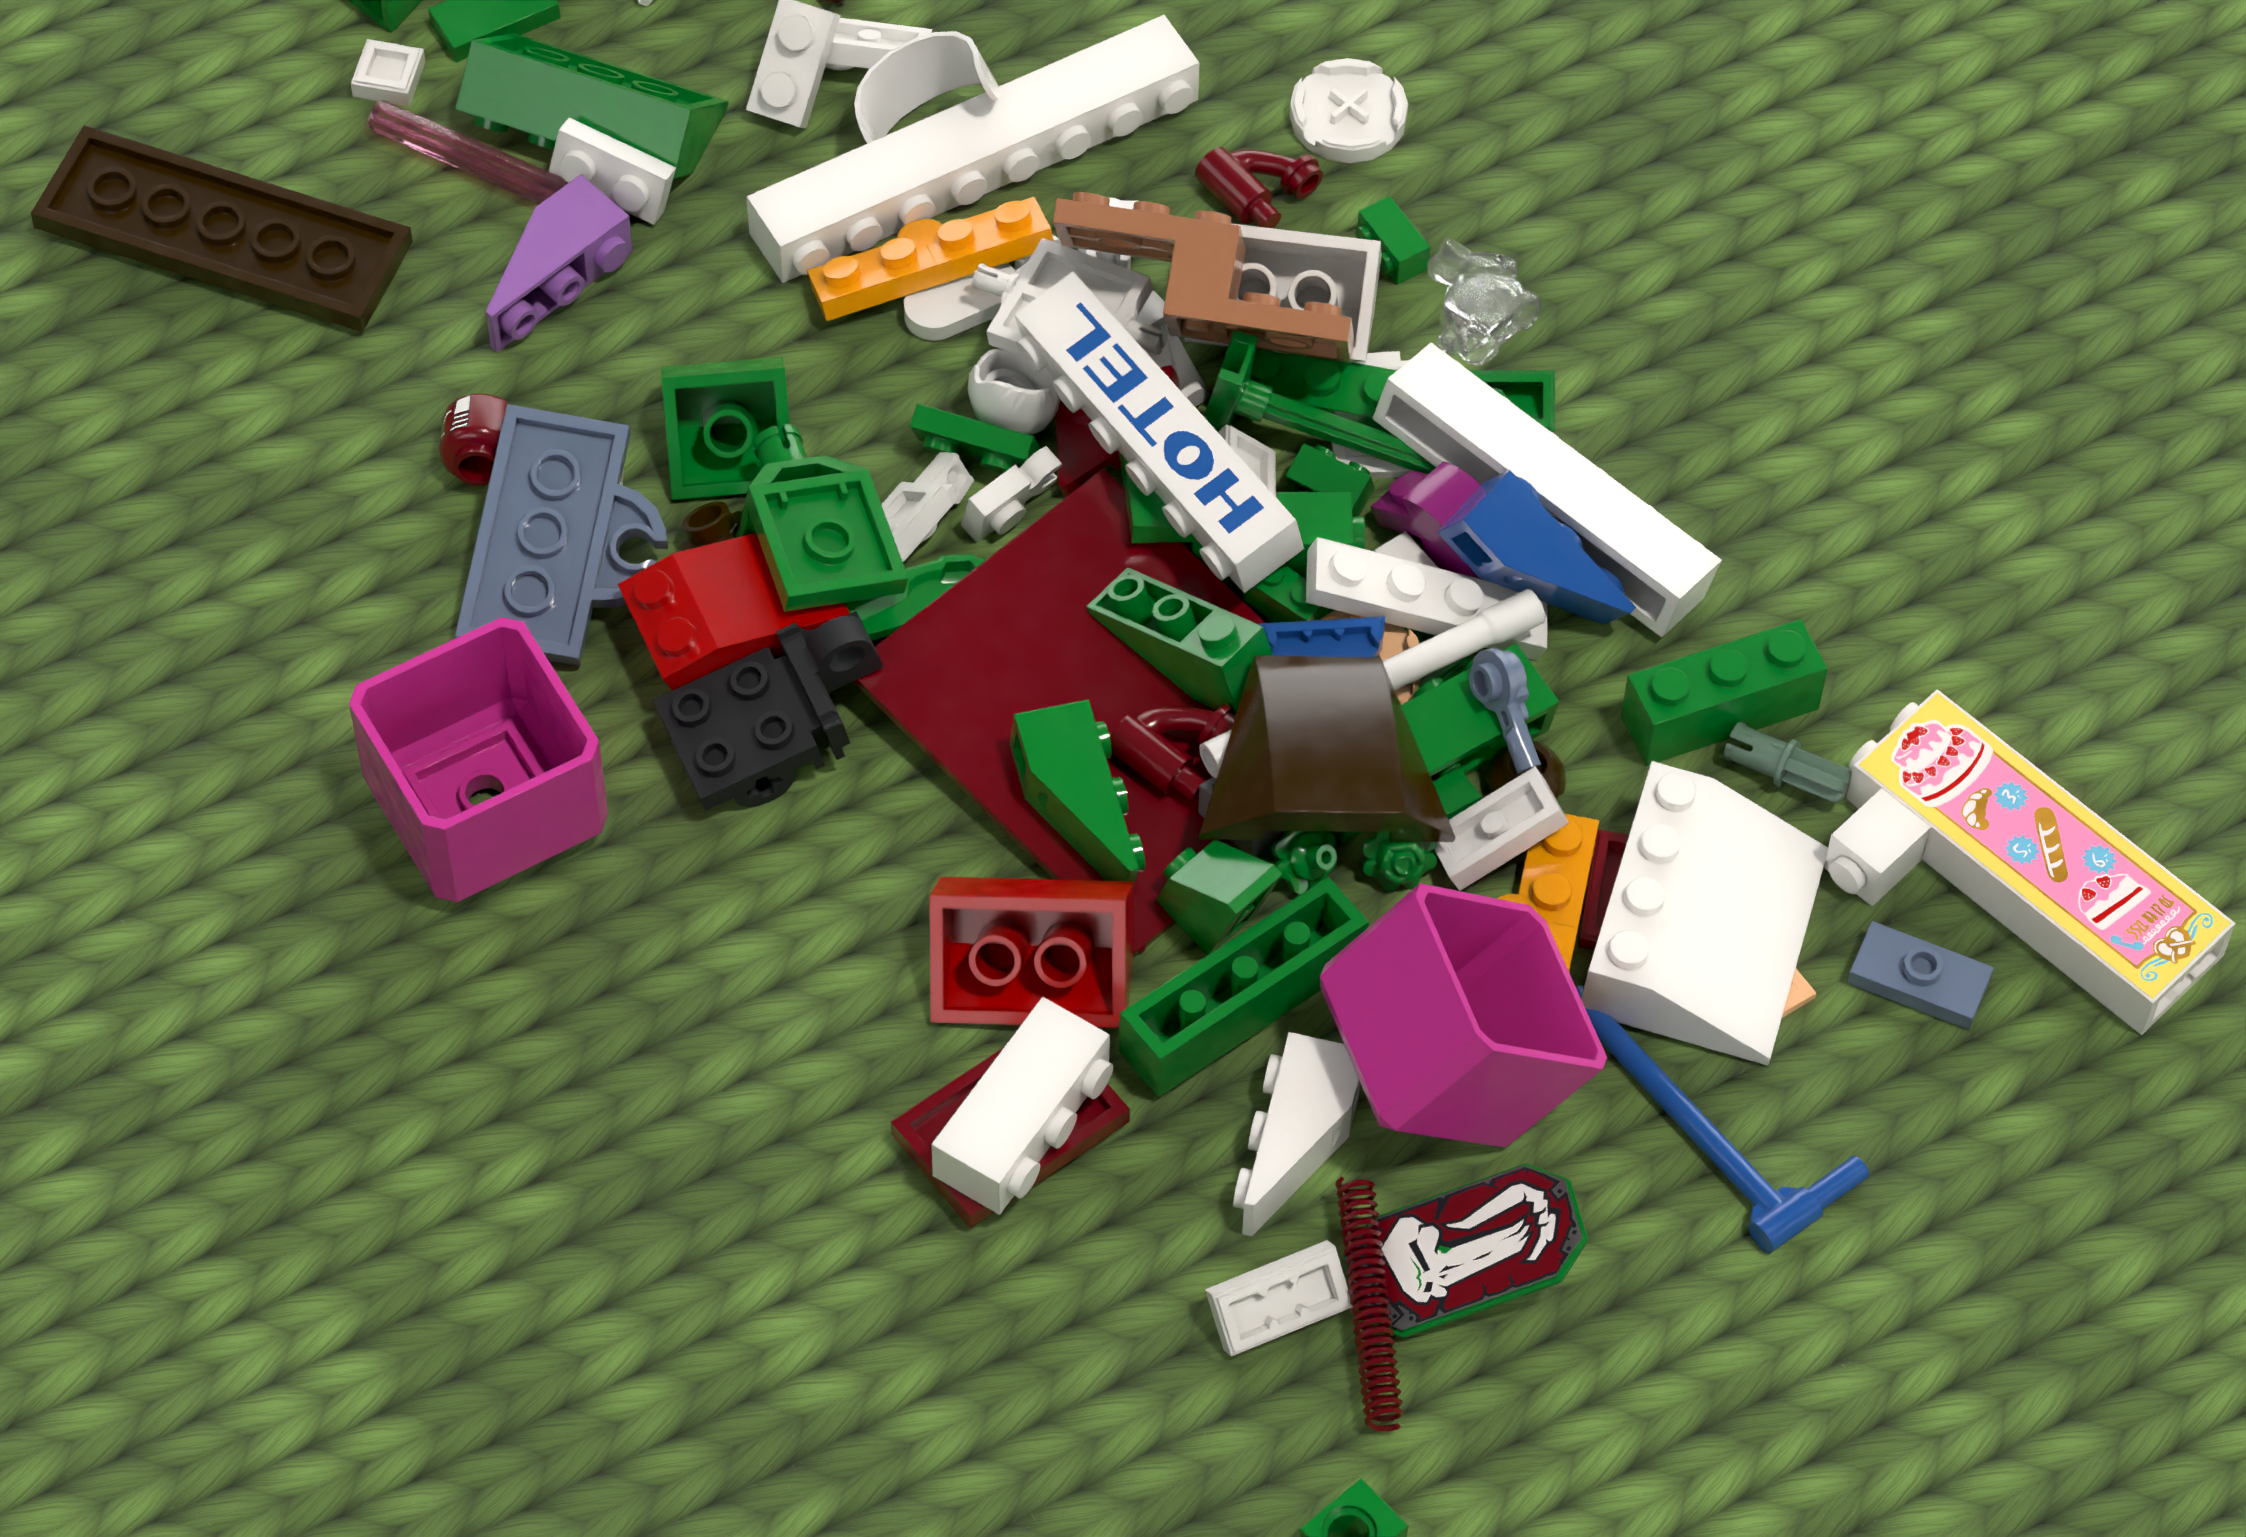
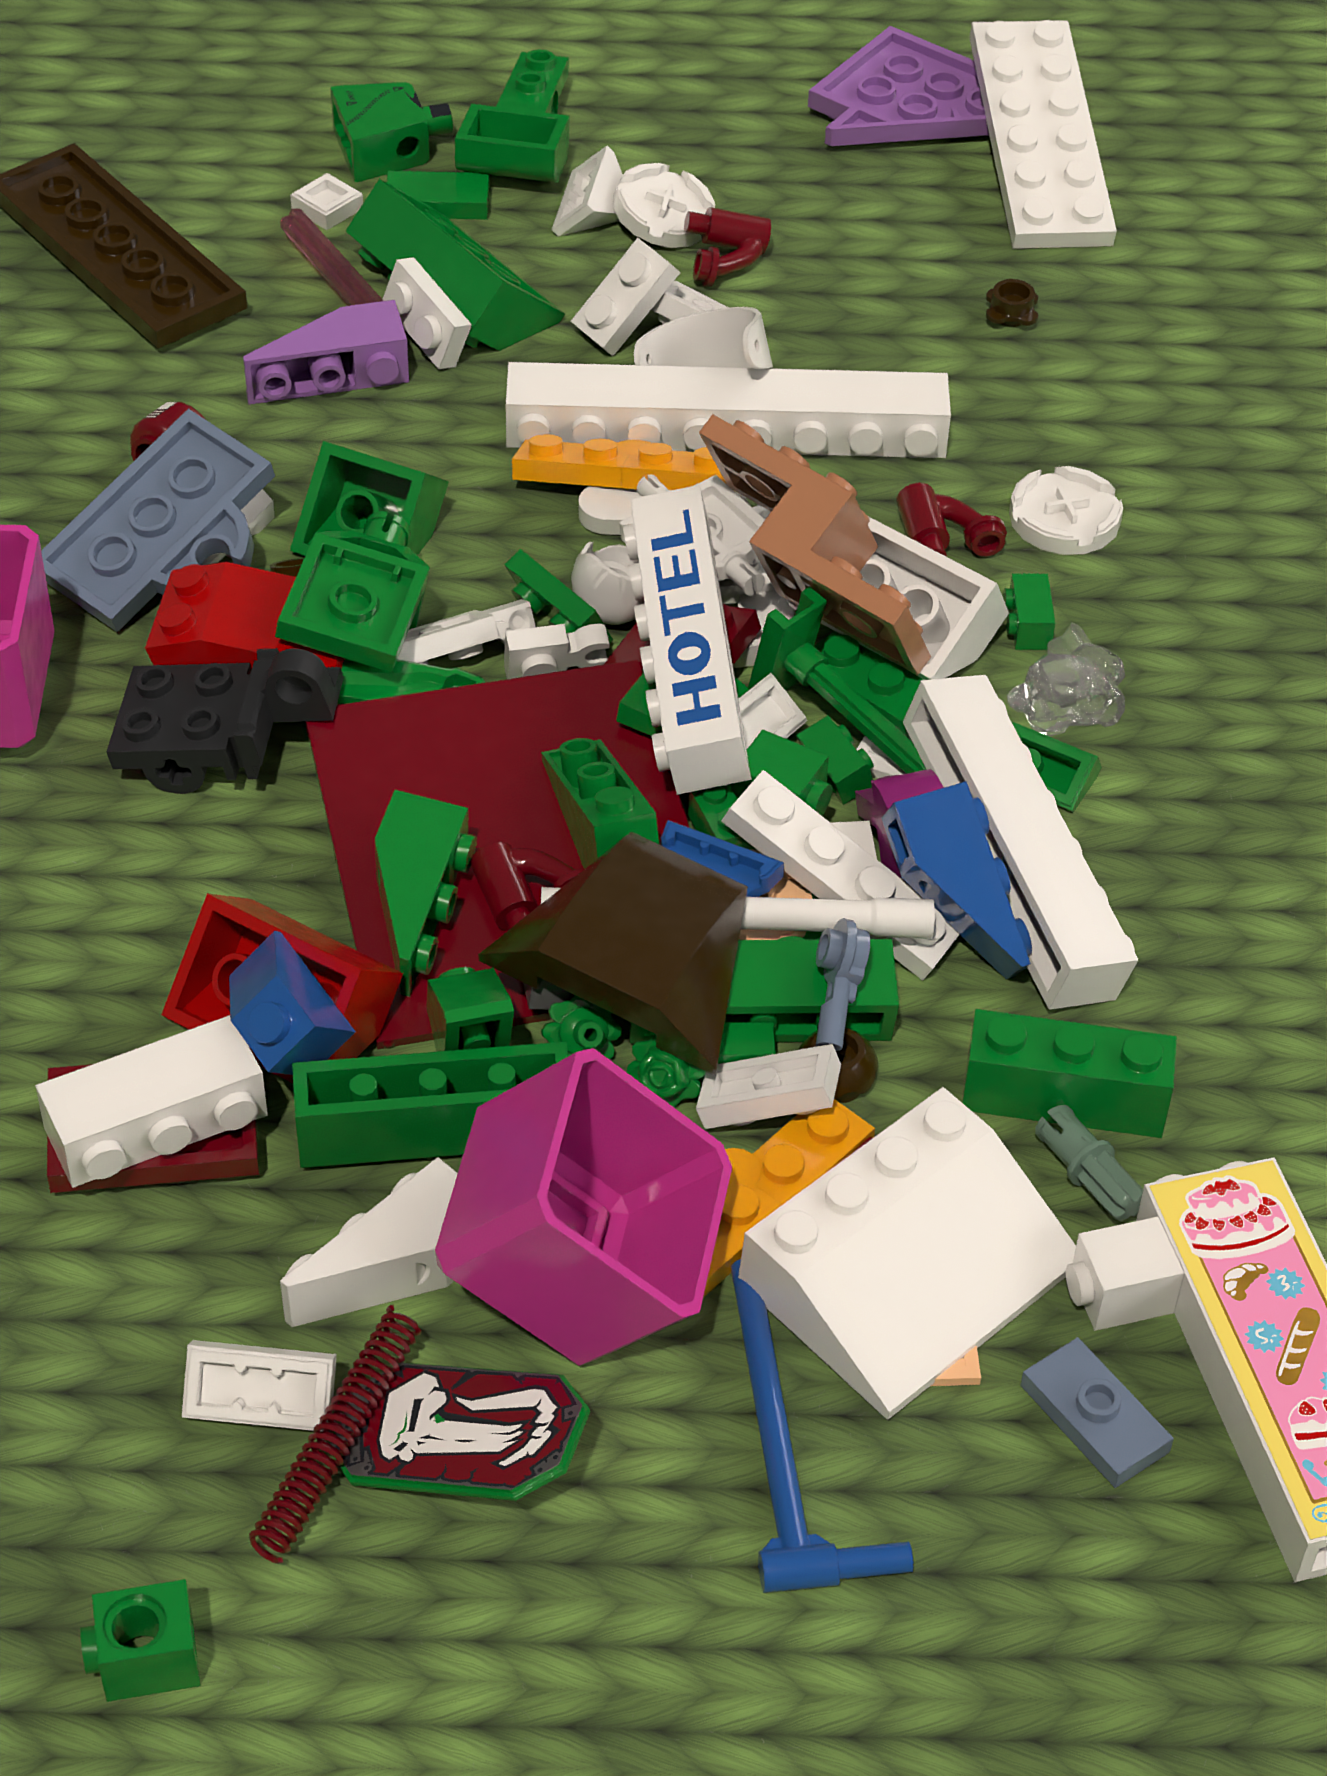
camera: 30 degrees right, 10 degrees down
none -> blue slope [229,931,355,1075]

